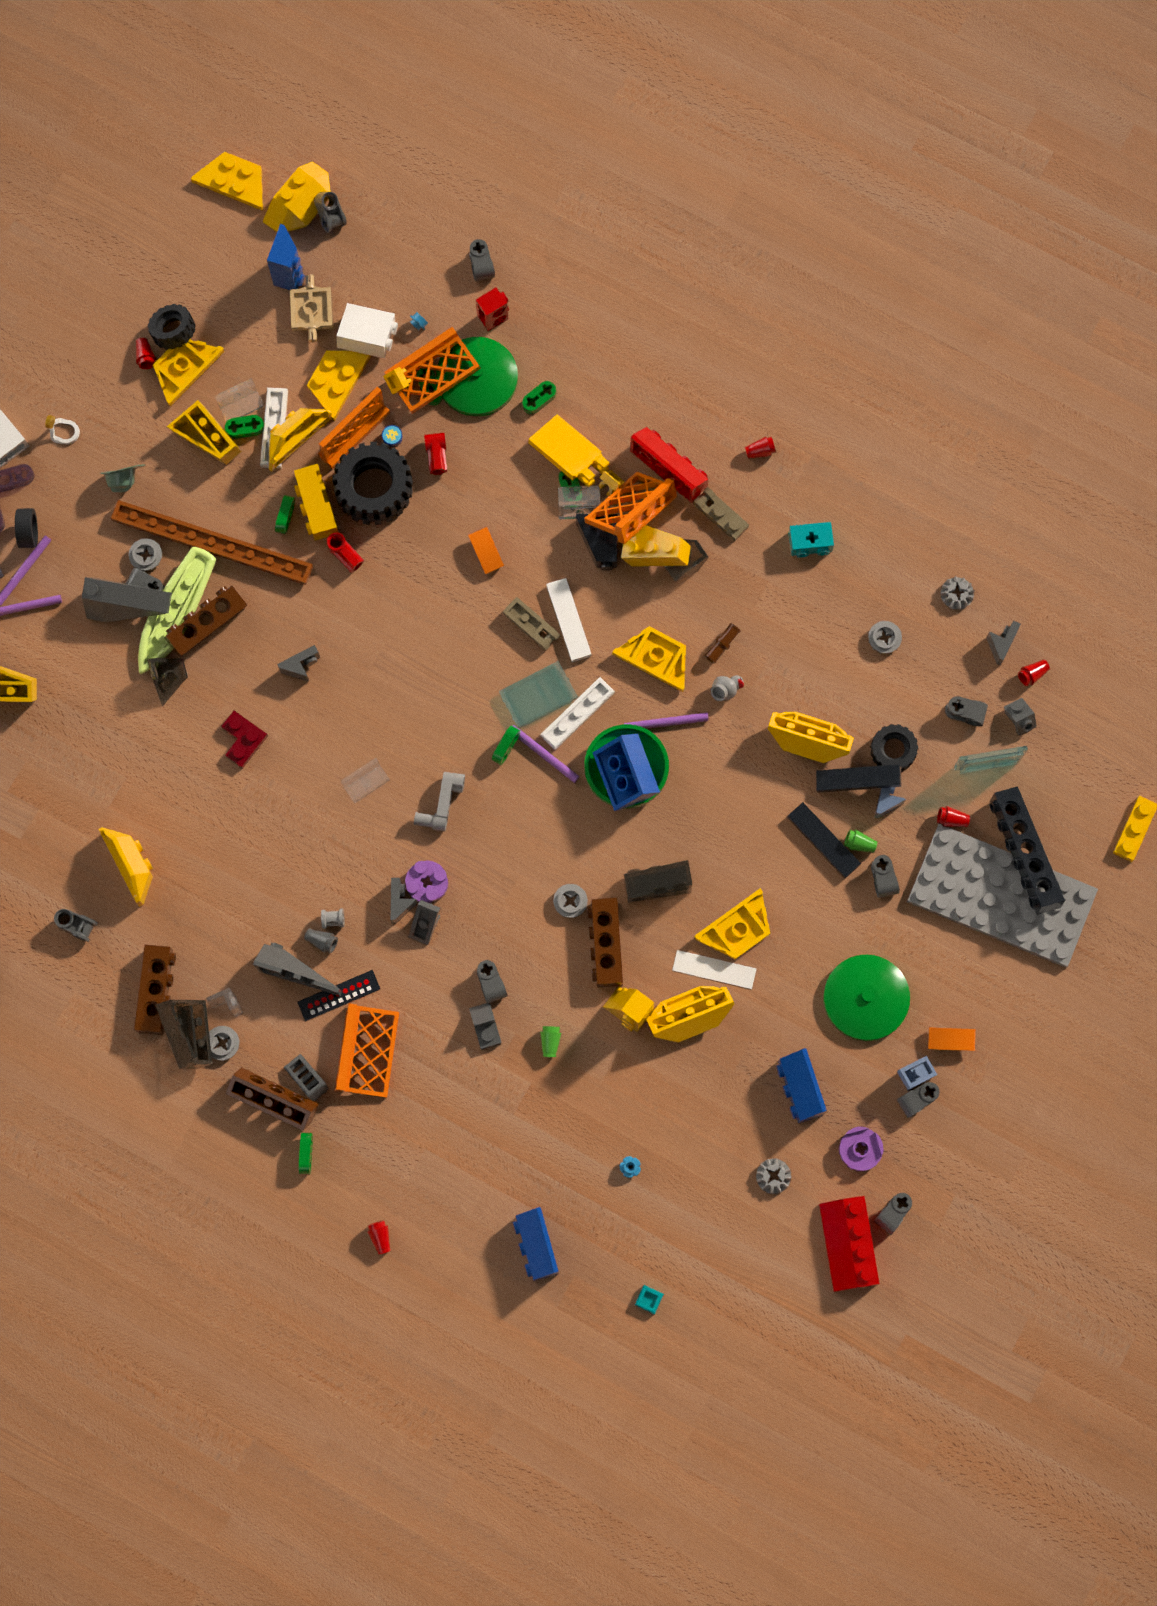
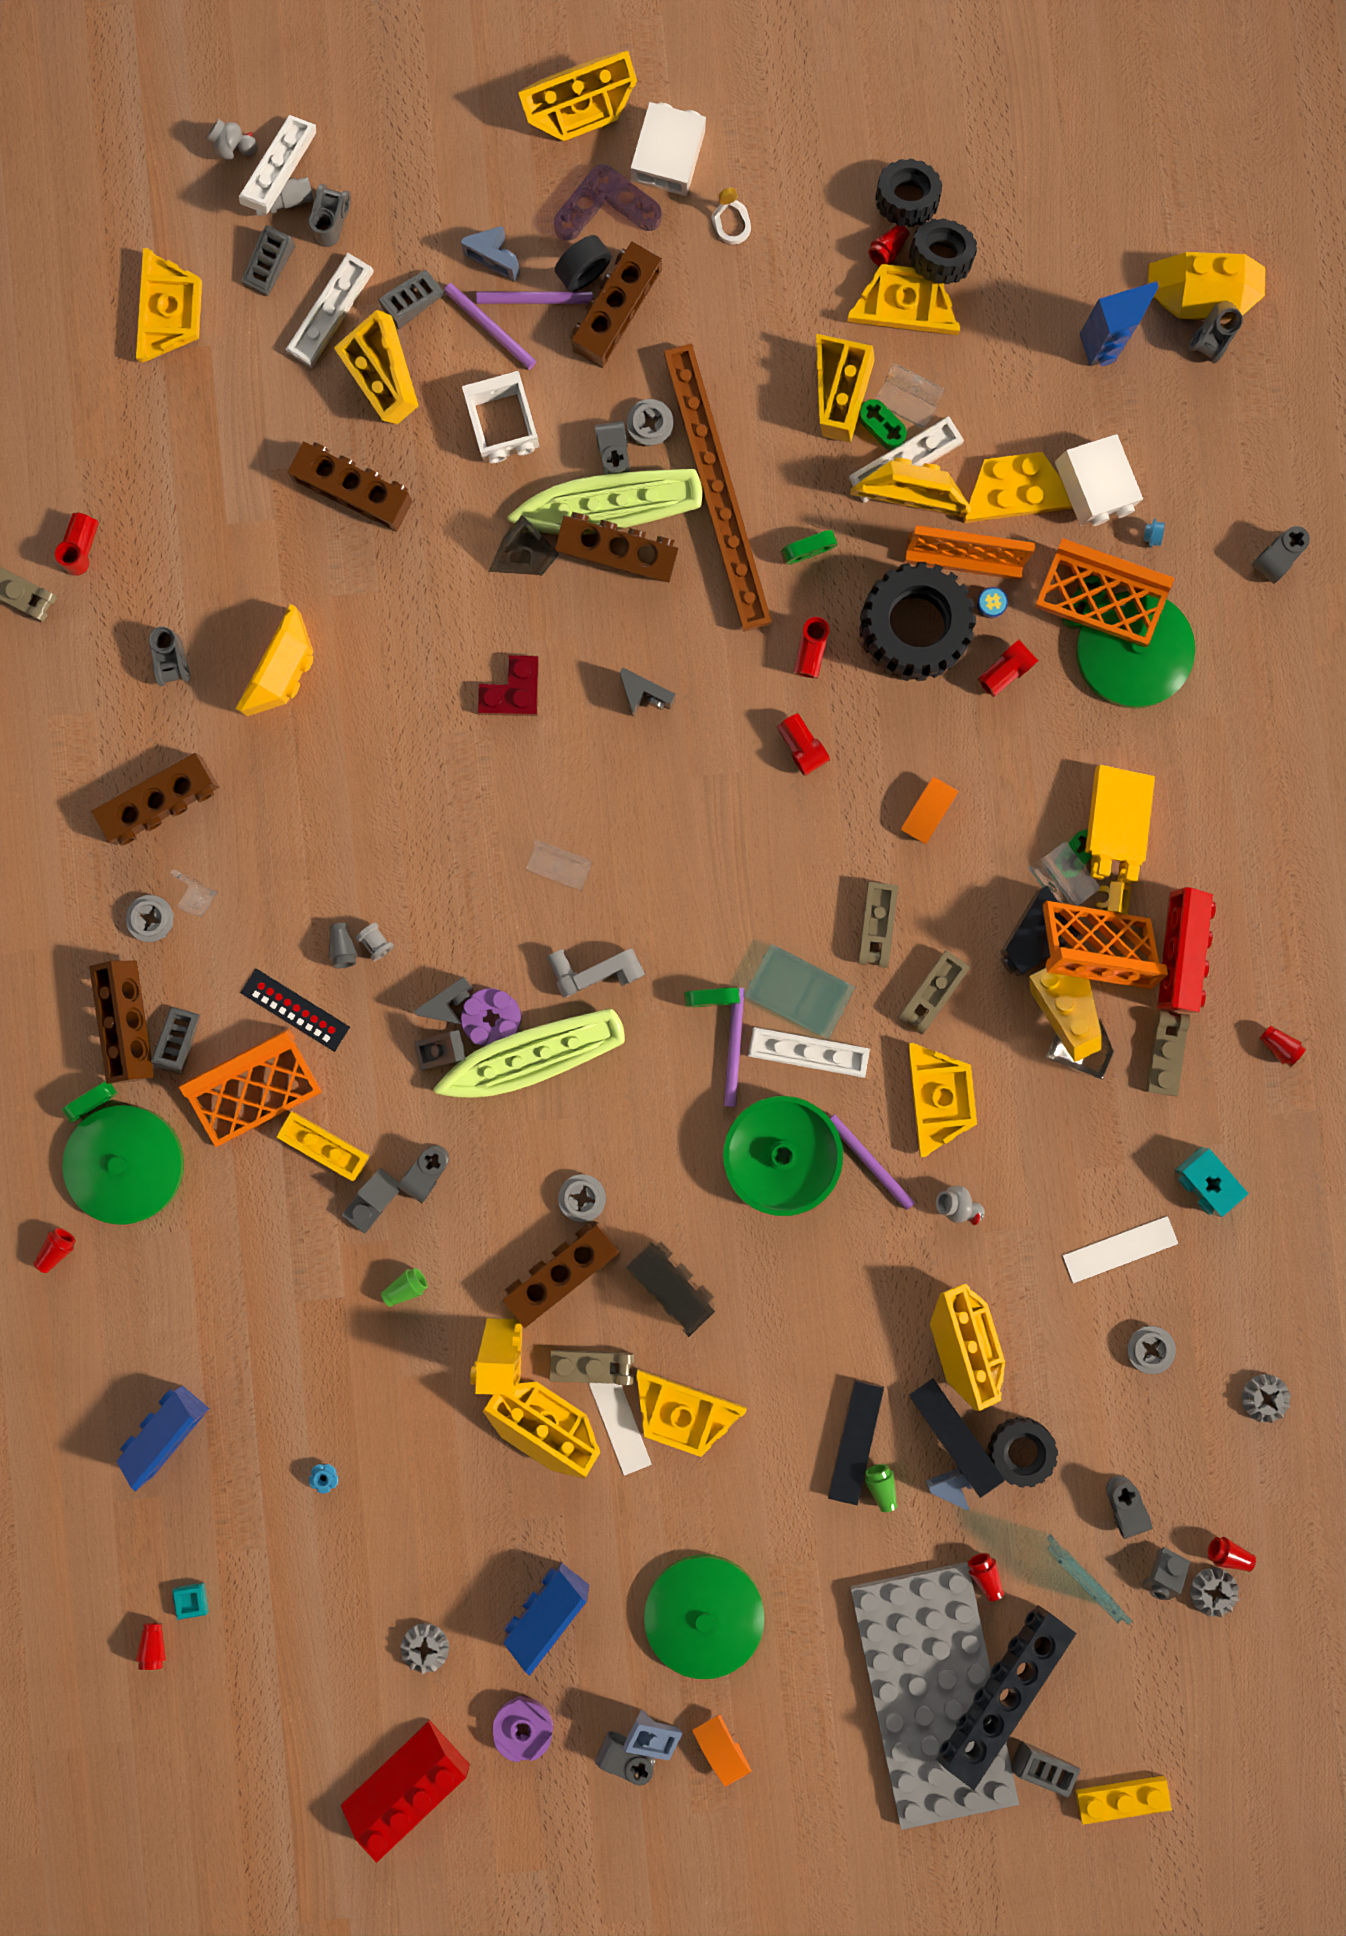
camera: 55 degrees right, 10 degrees up
dark grey wedge [82,577,172,622] -> none
sand green piece [100,464,145,492] -> none
clear smoke wedge [155,1000,212,1069] -> none
yellow wing [191,152,263,210] -> none
dark grey wedge [253,942,342,996] -> none
tan plate [290,274,333,343] -> none
yellow wedge [294,464,338,541] -> none
yellow tile [383,367,412,394] -> none
red brick [476,287,509,331] -> none
green beam [522,381,556,414] -> none
white tile [546,578,592,662] -> none
blue slope [593,734,660,811] -> none
reddish brown pin [704,623,741,664] -> none
dark grey piece [871,855,900,898] -> none
dark grey piece [874,1193,912,1235] -> none
dark grey slope [986,620,1021,666] -> none
none -> green dish [62,1105,184,1225]
none -> red cone [135,1623,166,1670]
none -> yellow plate [276,1111,370,1182]
none -> reddish brown brick [287,441,412,532]
none -> yellowish green piece [433,1009,625,1098]
none -> white window [462,371,540,463]
none -> dark tan plate [549,1350,634,1385]
none -> reddish brown brick [570,241,662,368]
none -> red piece [776,713,830,776]
none -> black tyre [875,158,942,227]
none -> dark tan plate [898,950,970,1035]
none -> dark grey slope [1011,1741,1081,1798]
none -> white sticker [1063,1216,1178,1283]
none -> light grey gear [1190,1568,1240,1618]

